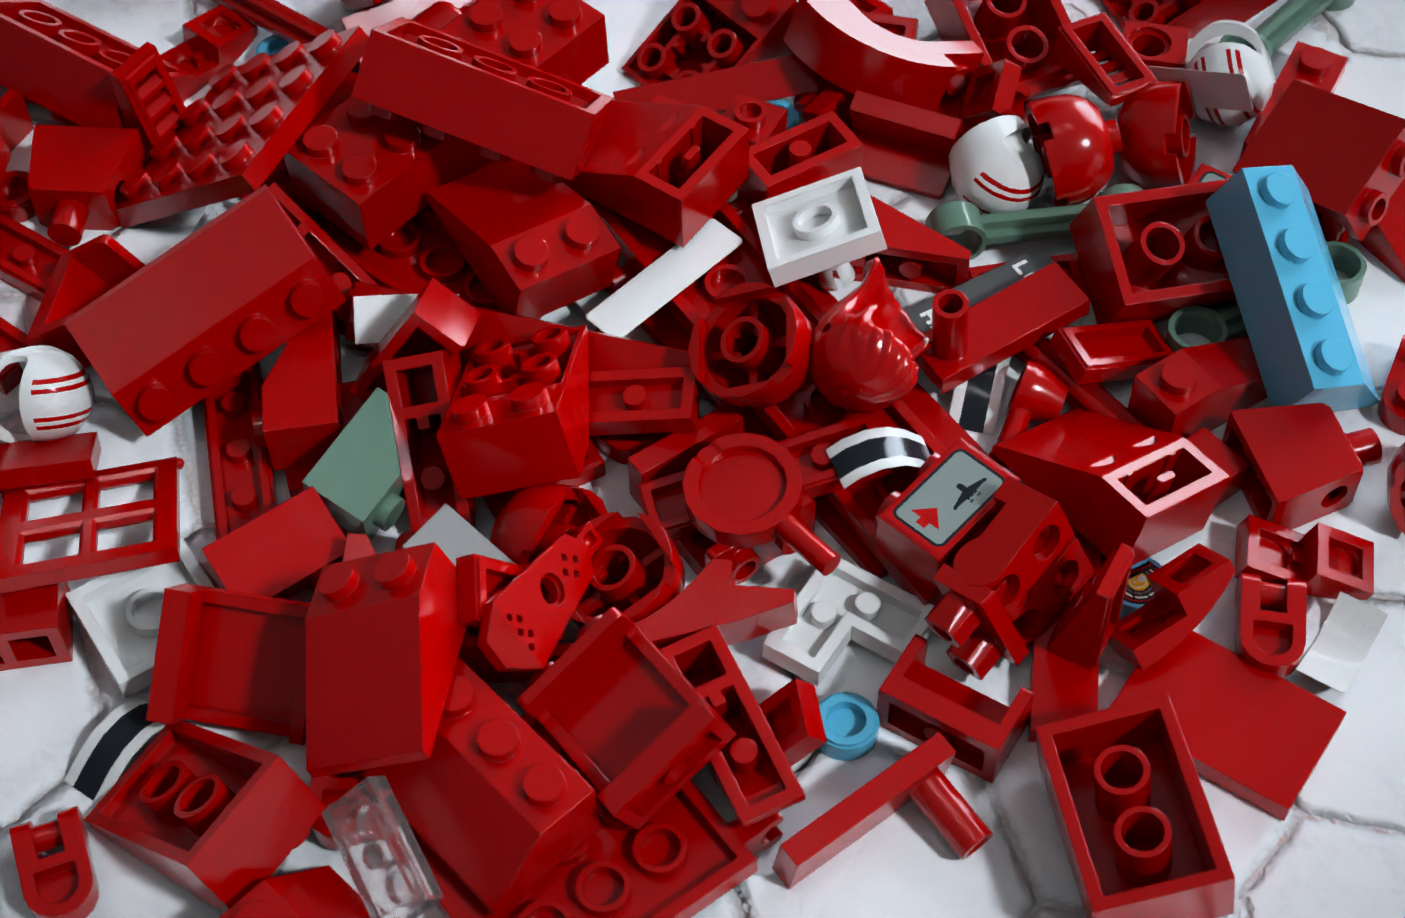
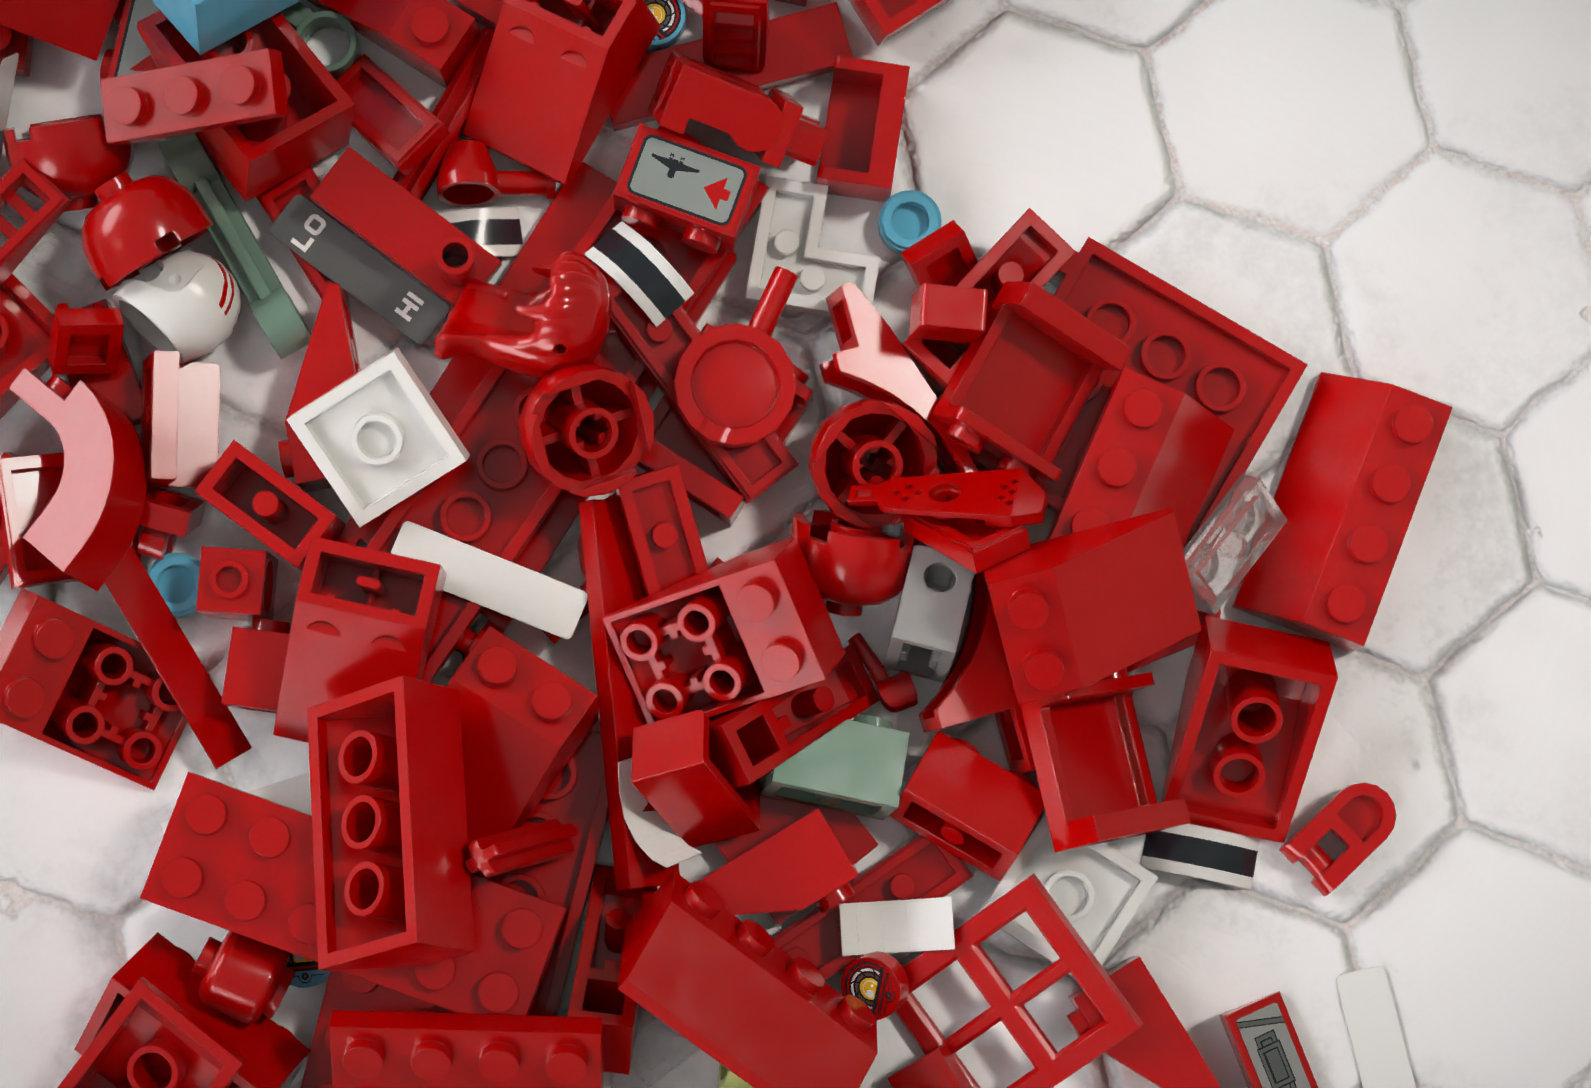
camera: 115 degrees left, 30 degrees up
red piece [772,732,993,889] -> none
none -> red plate [100,48,289,146]
none -> red axle [465,818,577,878]
none -> white sticker [839,897,955,956]
none -> tile [841,951,909,1020]
none -> red piece [909,283,988,343]

